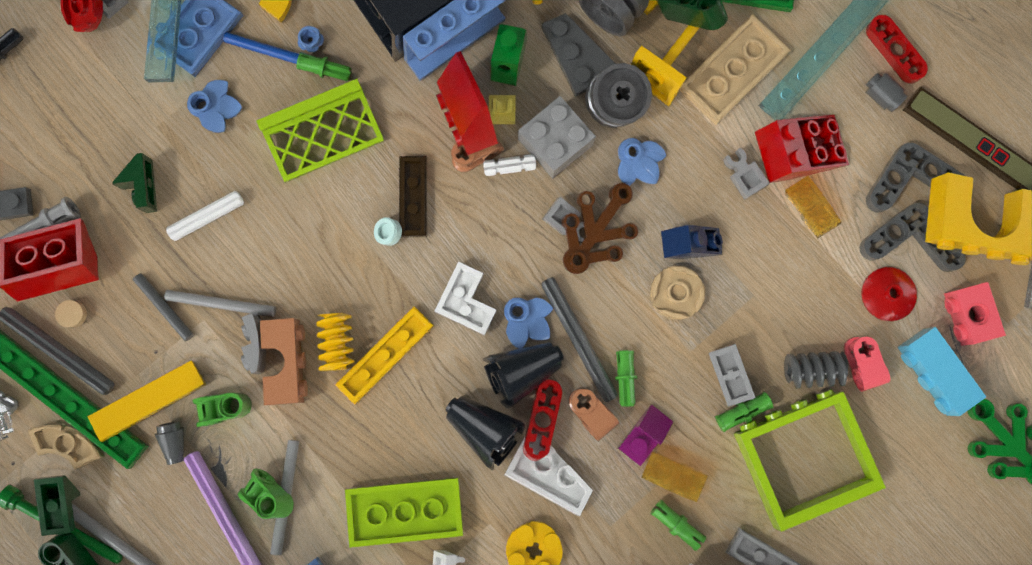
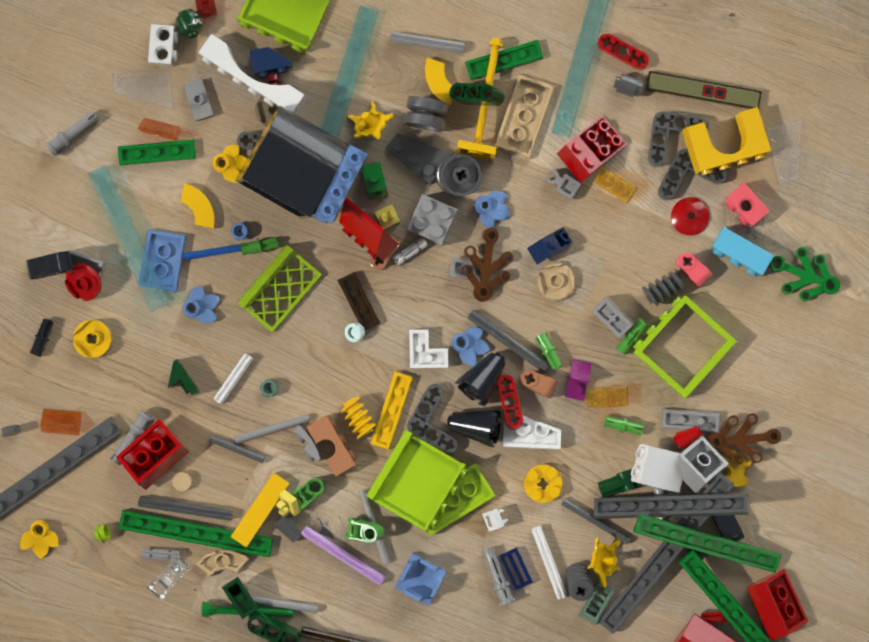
camera: 25 degrees left, 5 degrees up
none -> yellow plate [73,320,112,358]
none -> sand green plate [260,379,279,398]
none -> light yellow tile [276,490,301,517]
none -> lime panel [366,430,467,533]
none -> dark grey beam [407,384,458,453]

